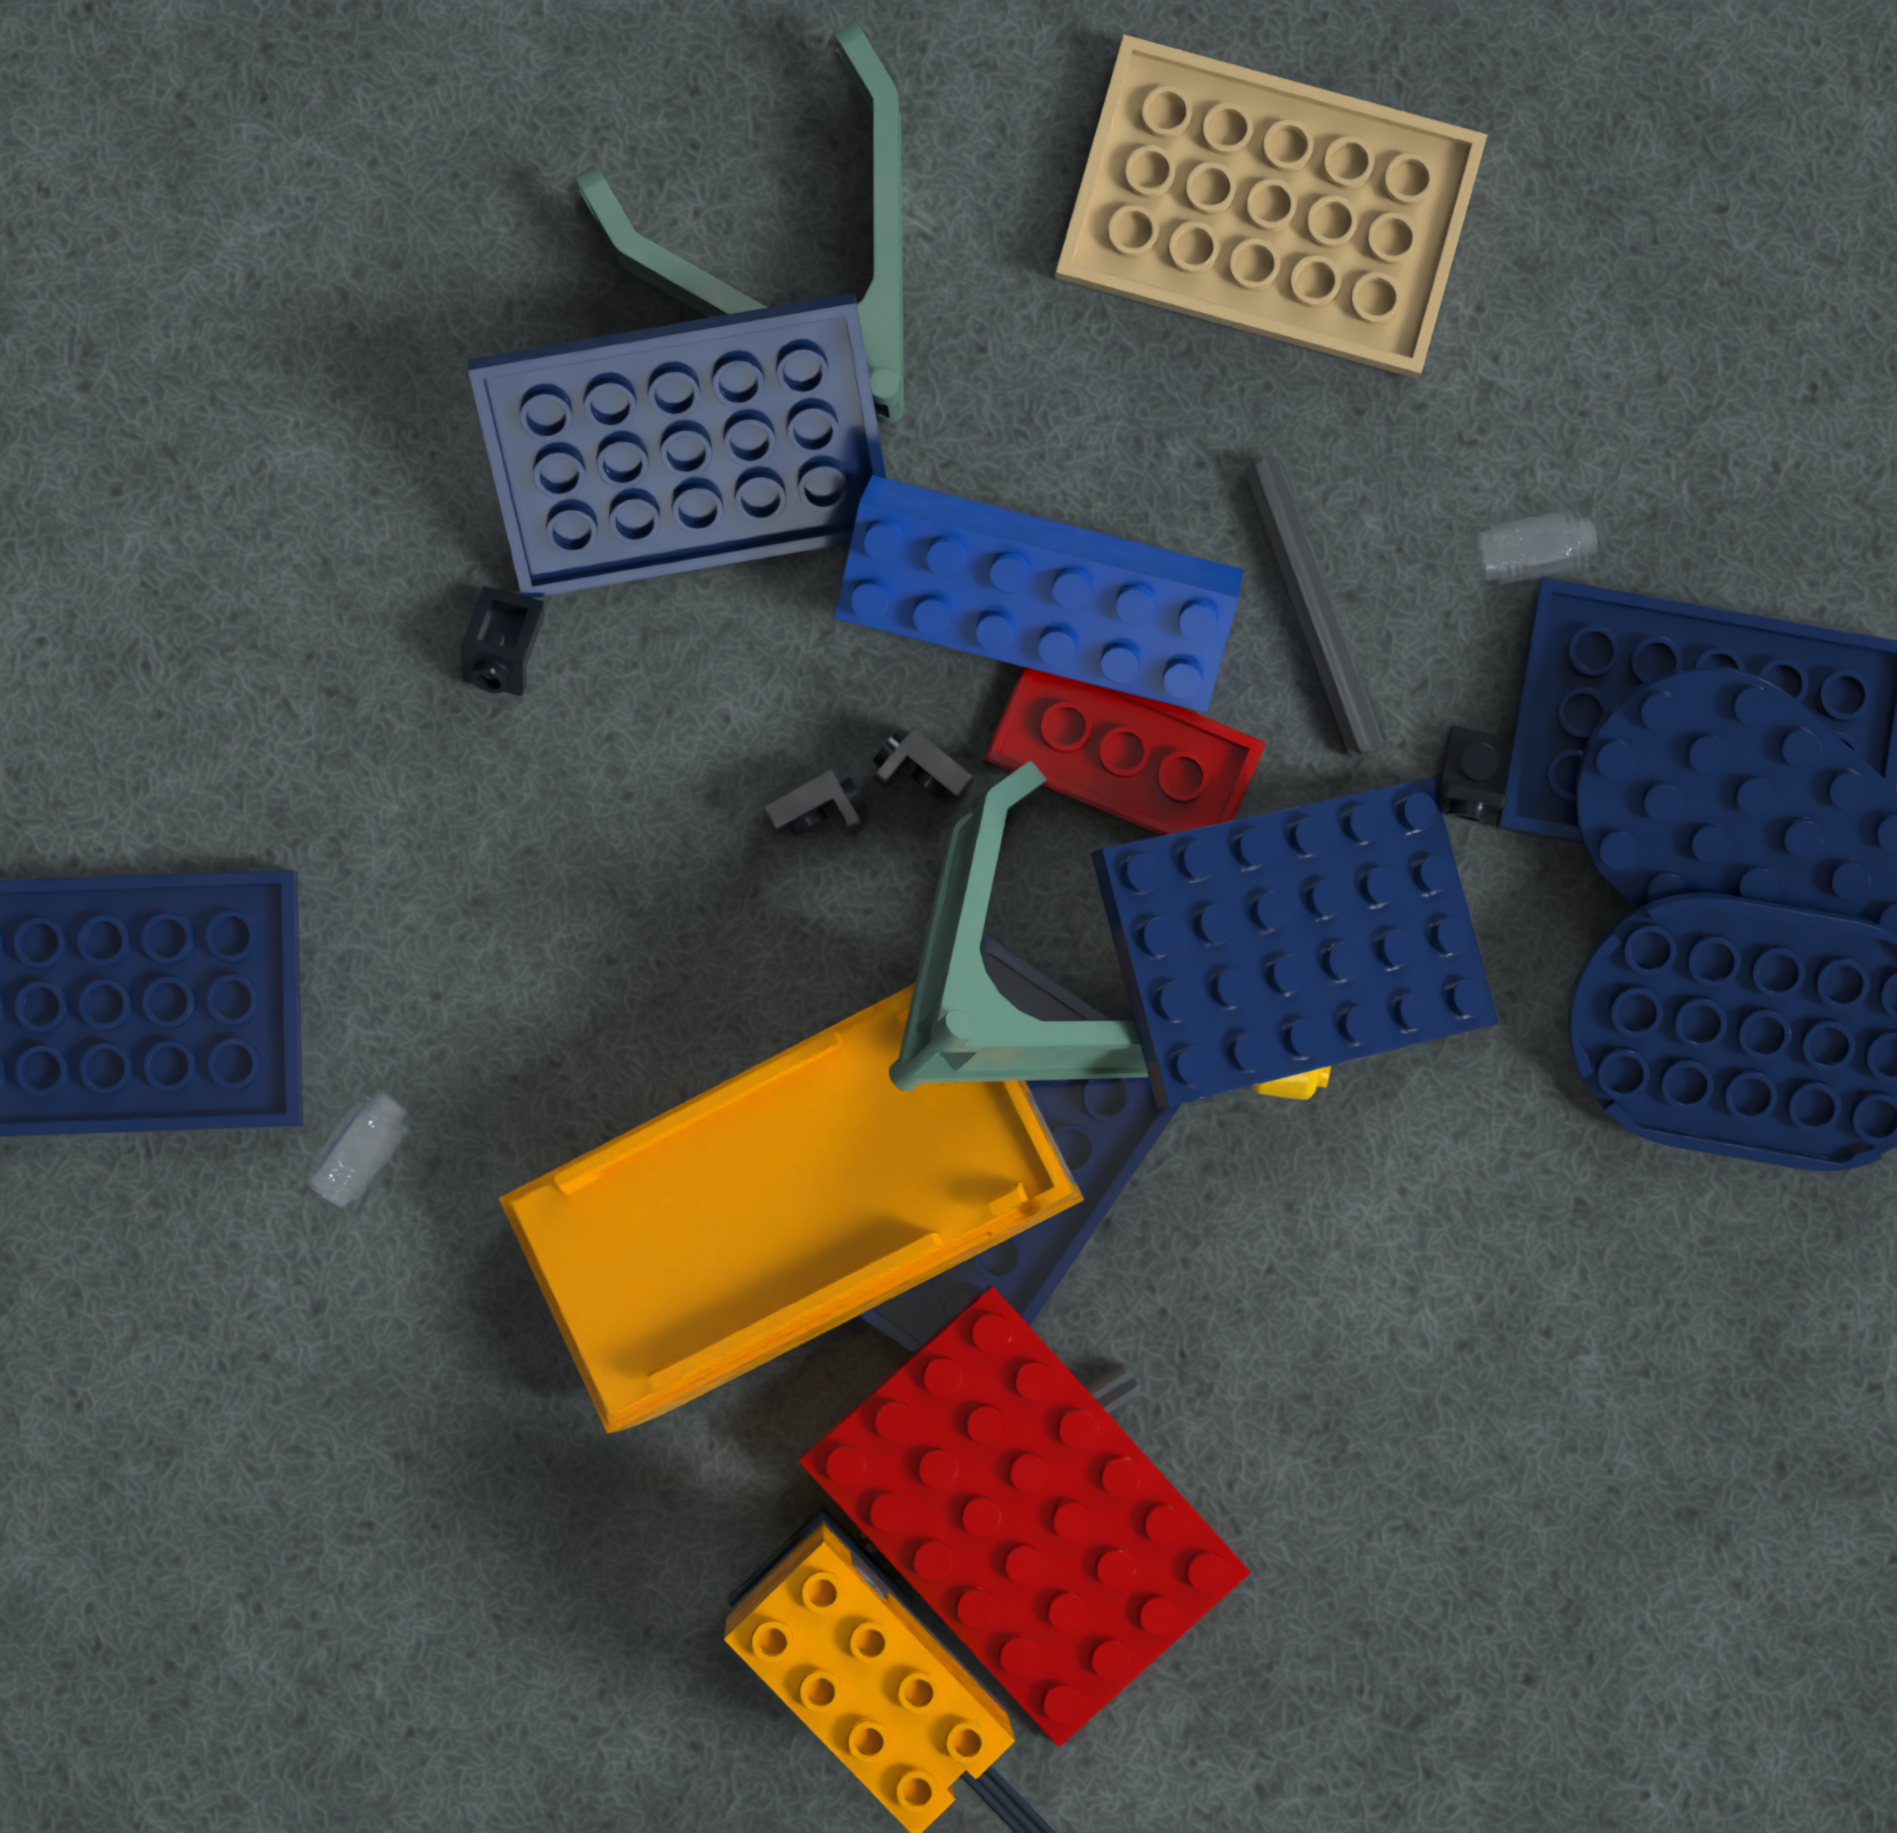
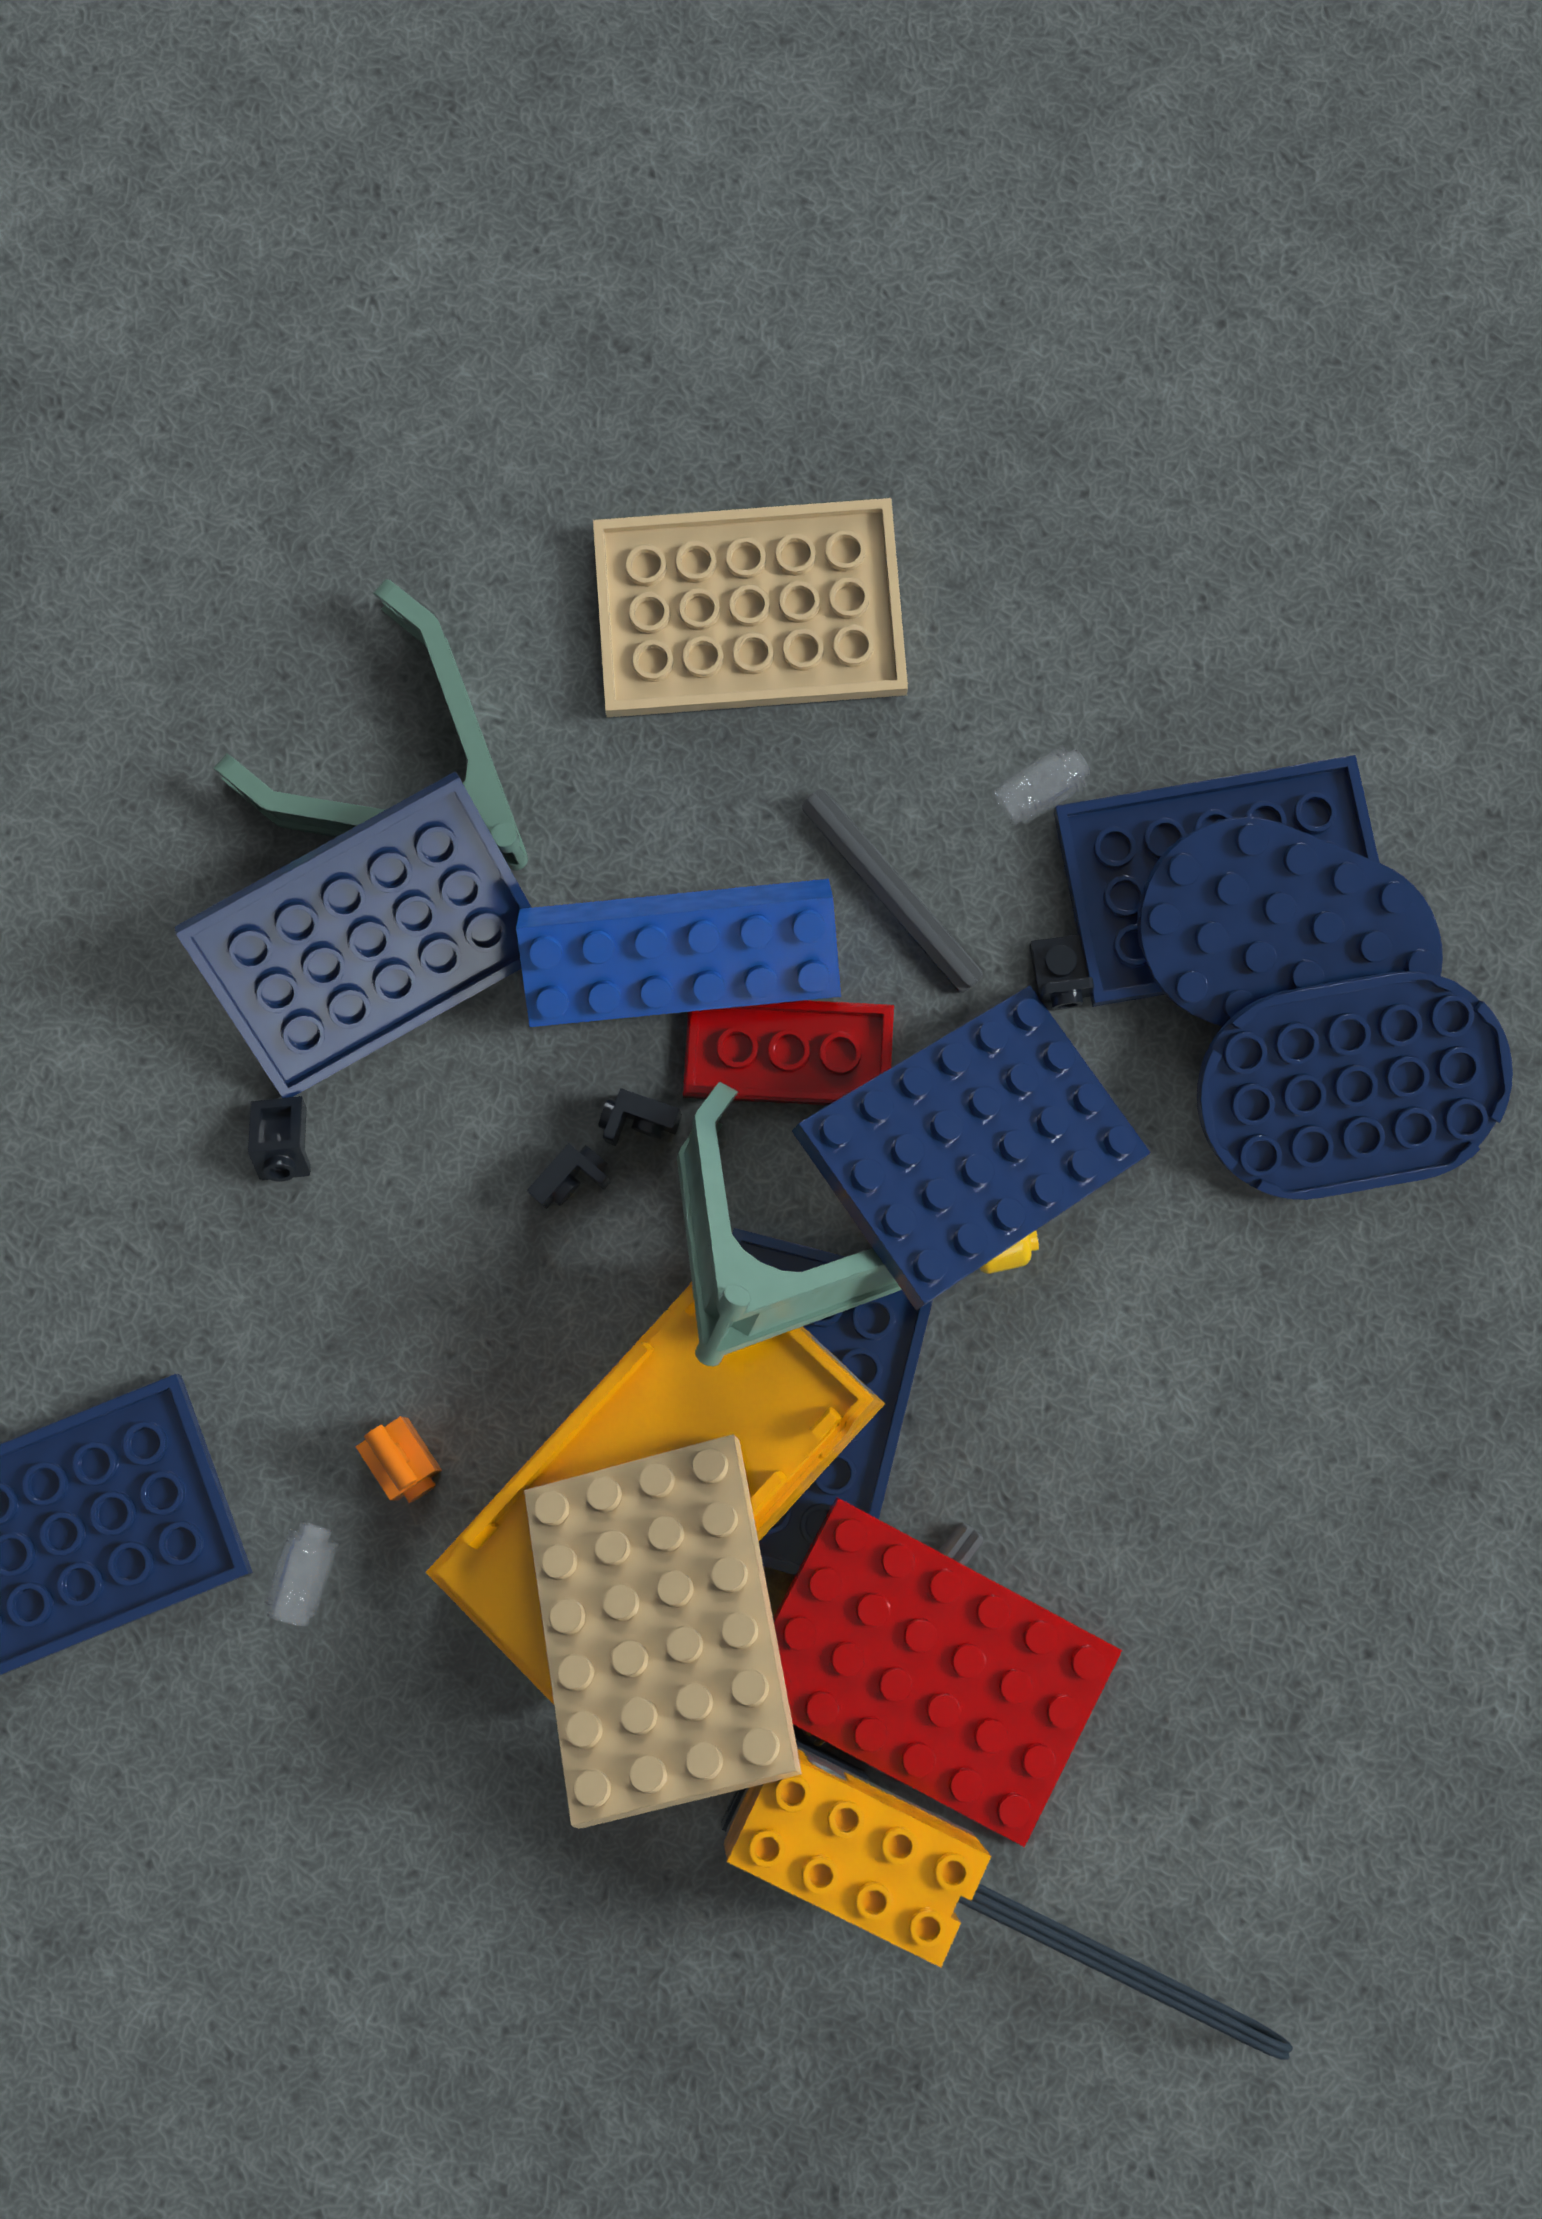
camera: 20 degrees left, 5 degrees down
none -> orange brick [355,1416,442,1503]
none -> tan plate [524,1434,802,1829]

